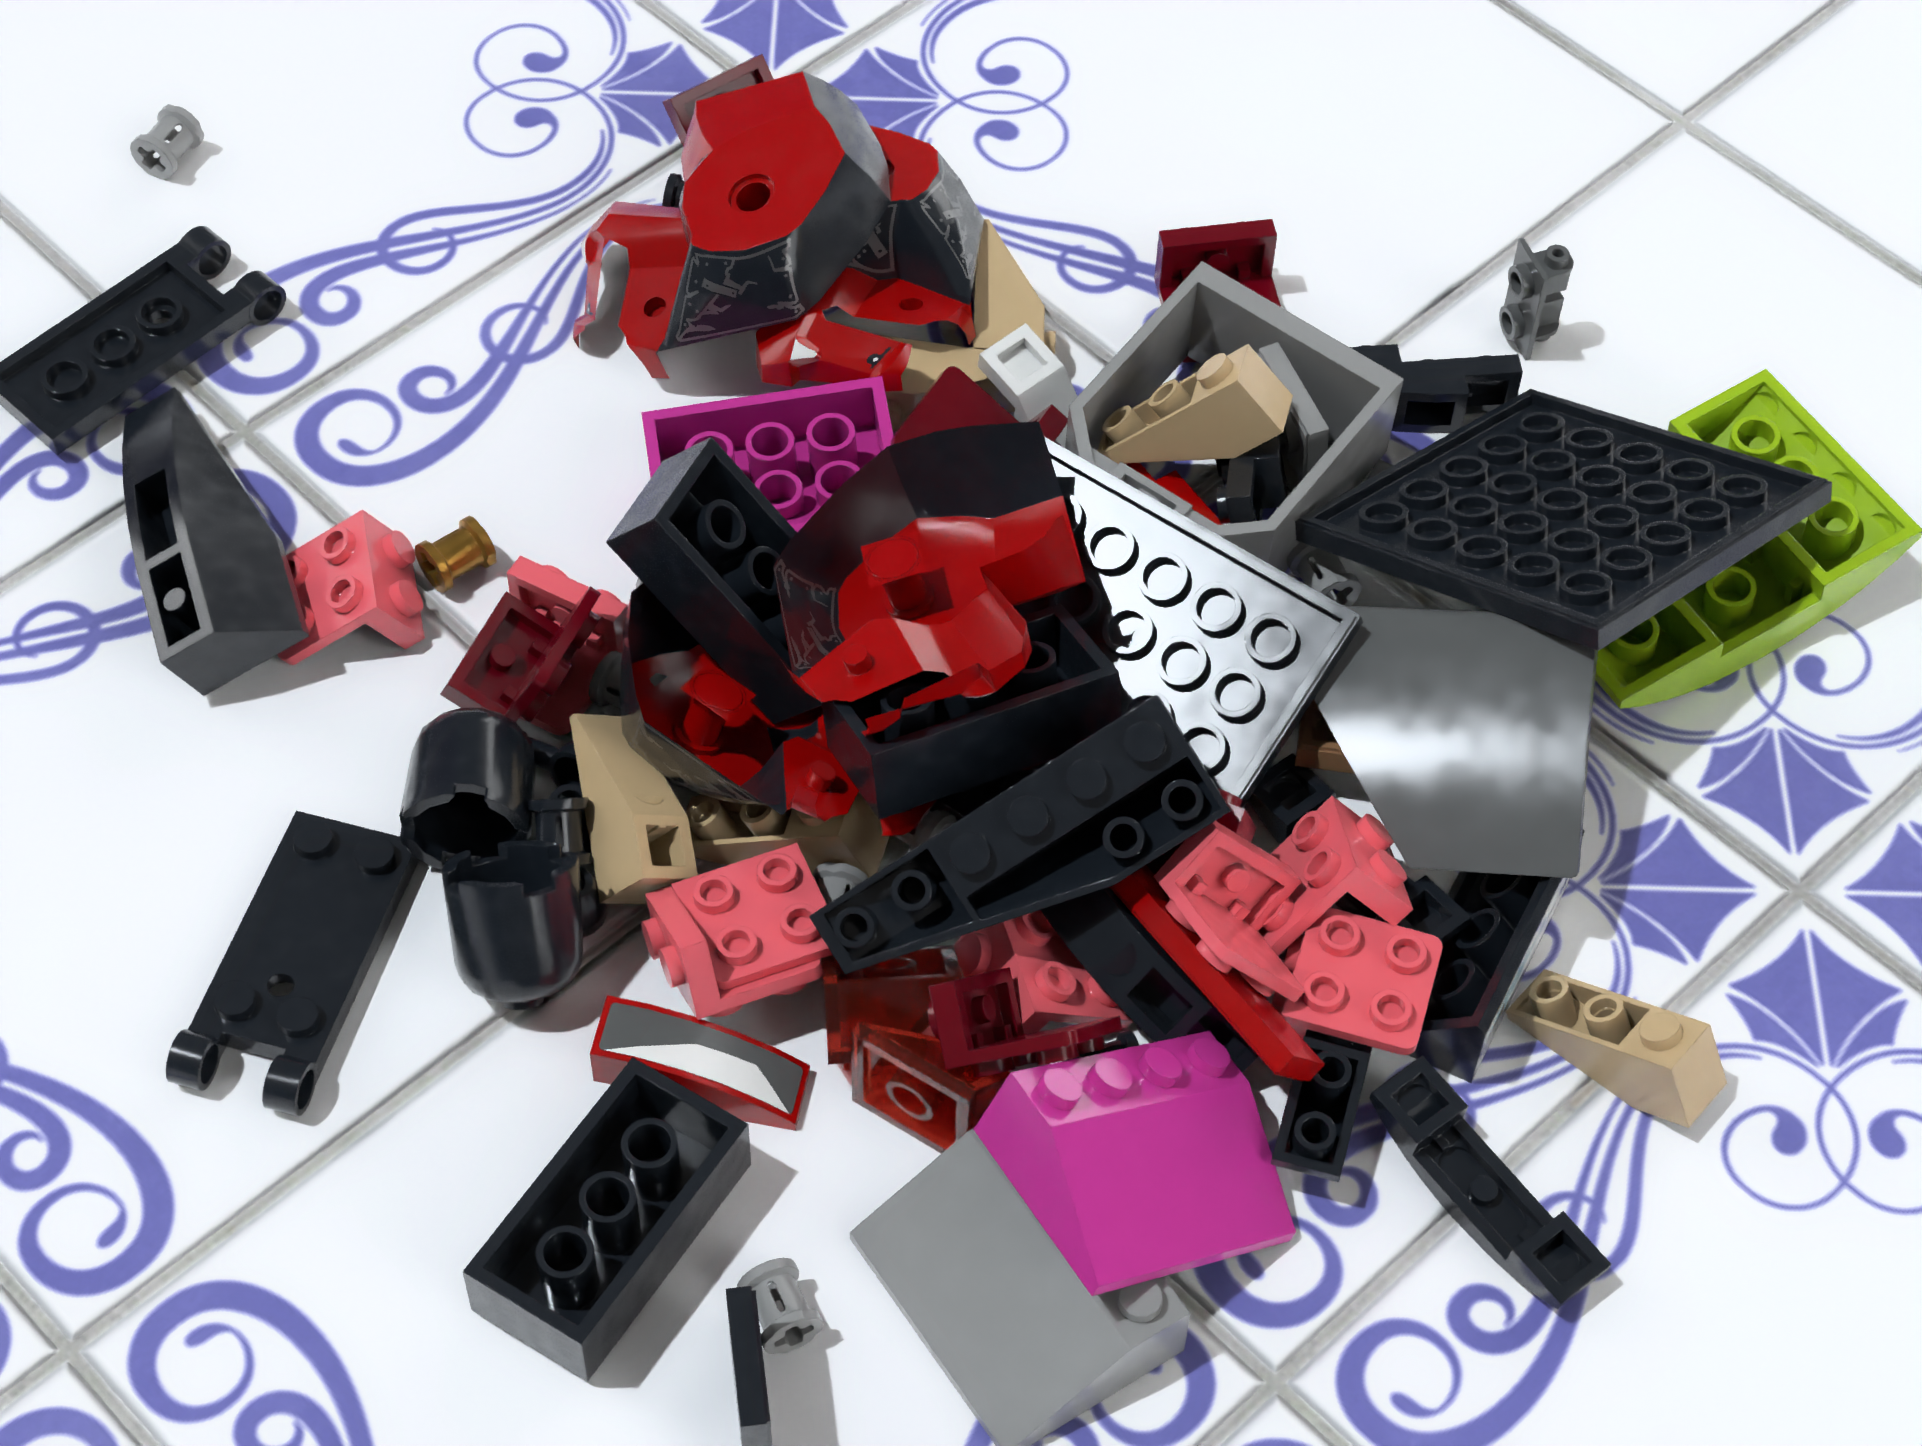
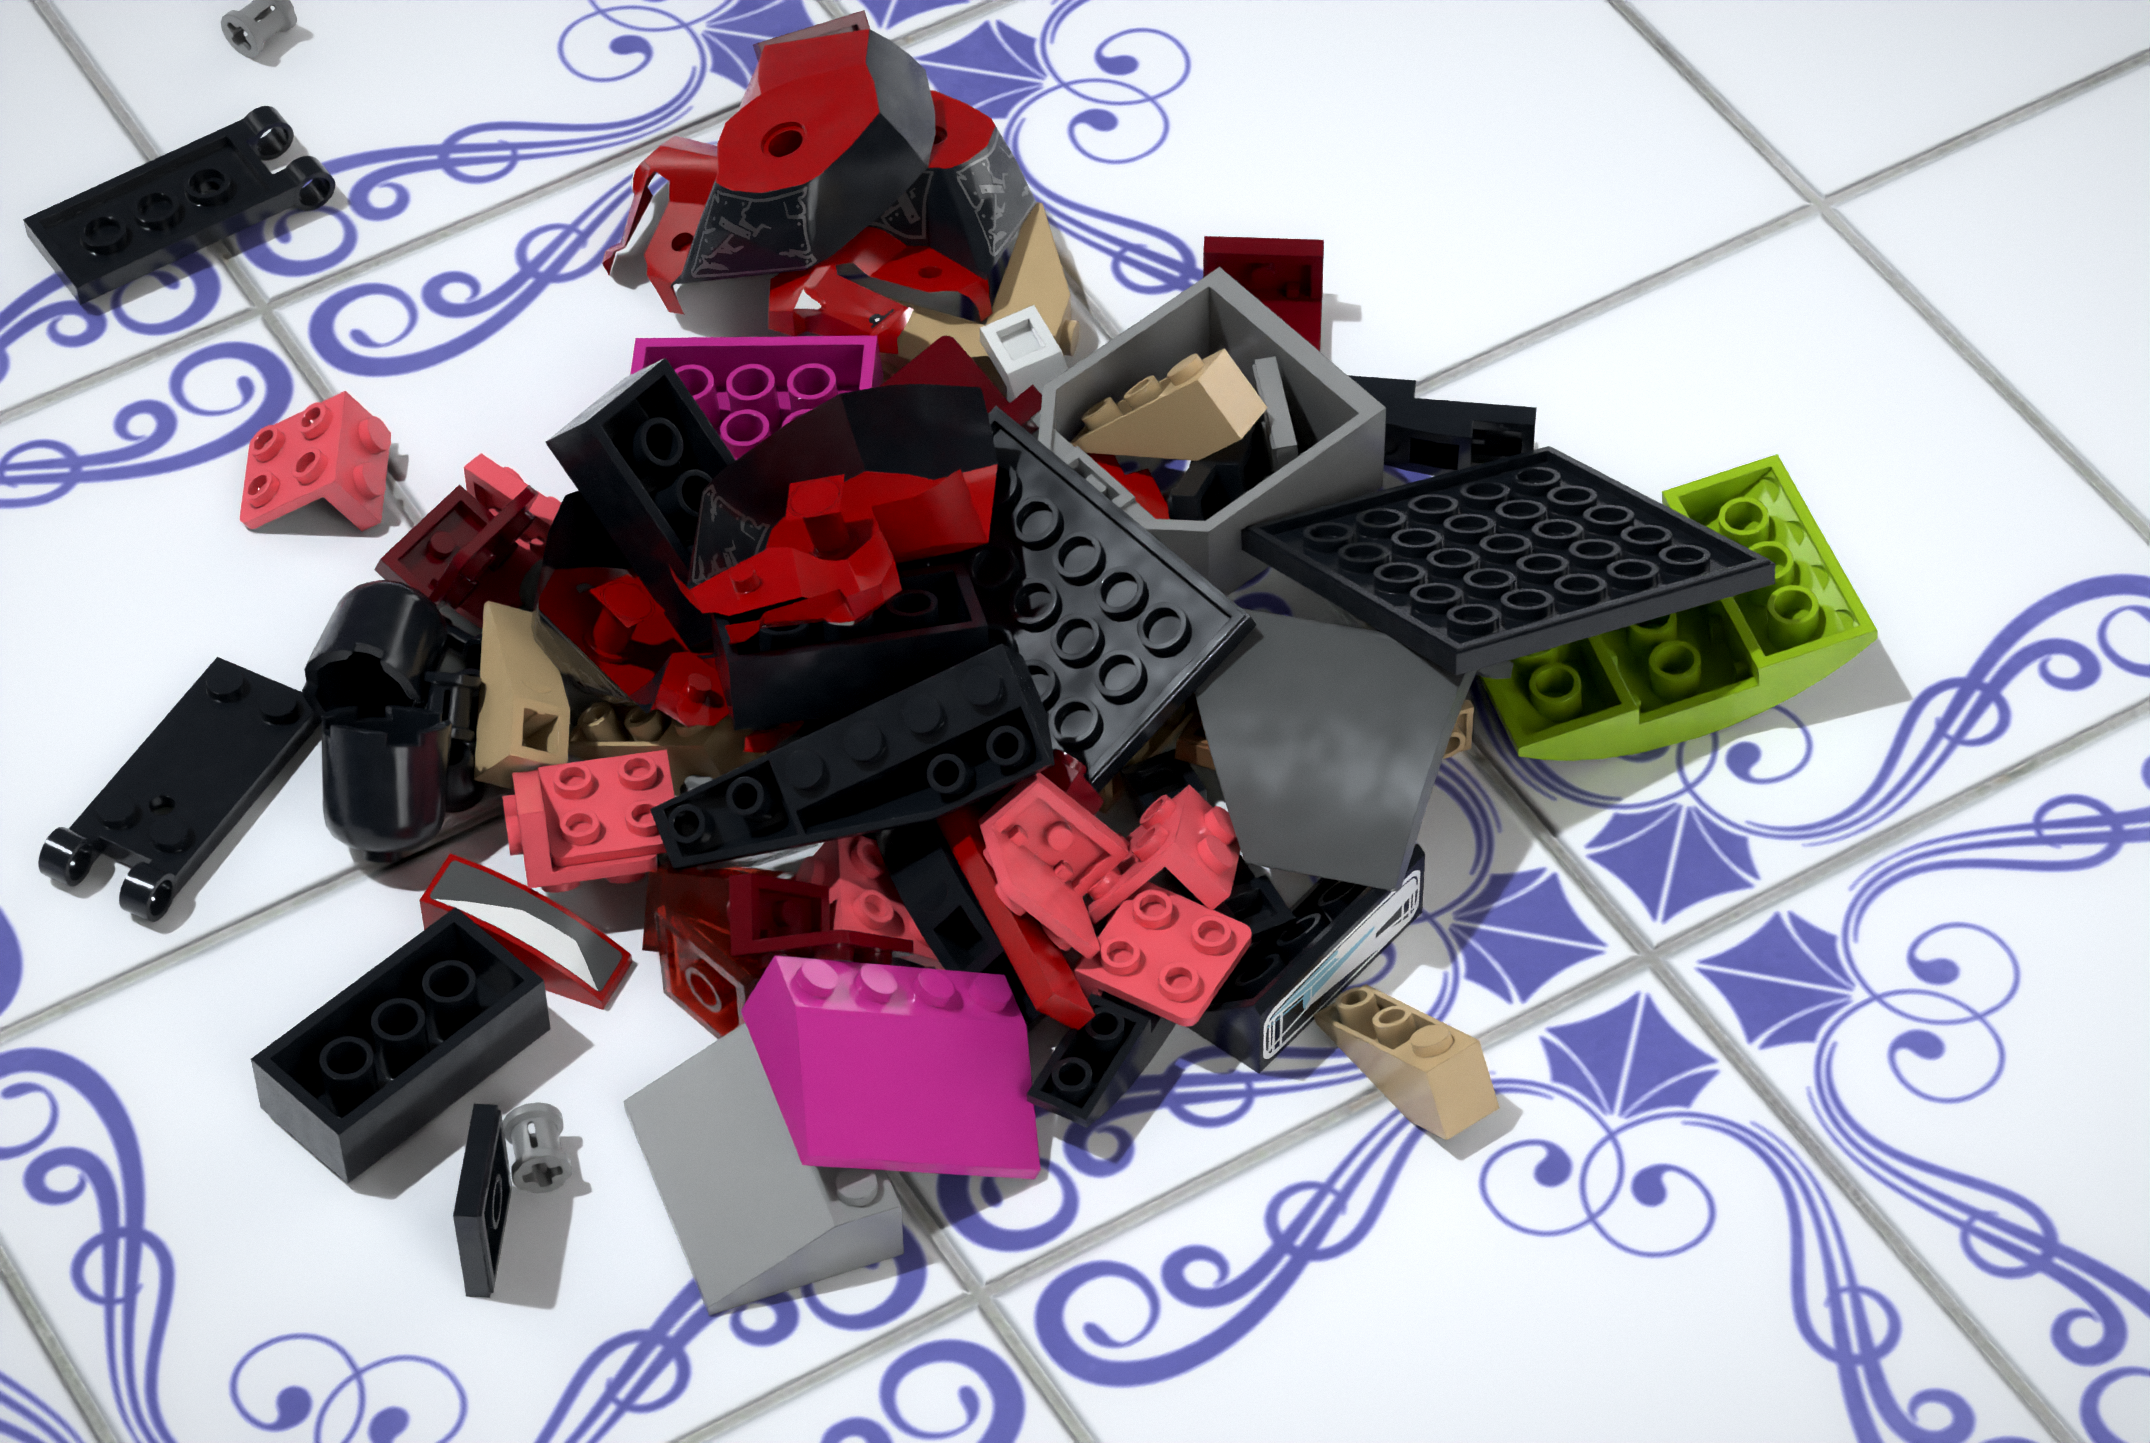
camera: 15 degrees right, 5 degrees down
black wedge [122,387,310,696] -> none
pearl gold bush [414,515,497,593] -> none
light grey bush [1286,542,1362,606] -> none
black slope [1369,1055,1612,1309] -> none
dark grey hinge [1499,238,1574,360] -> none

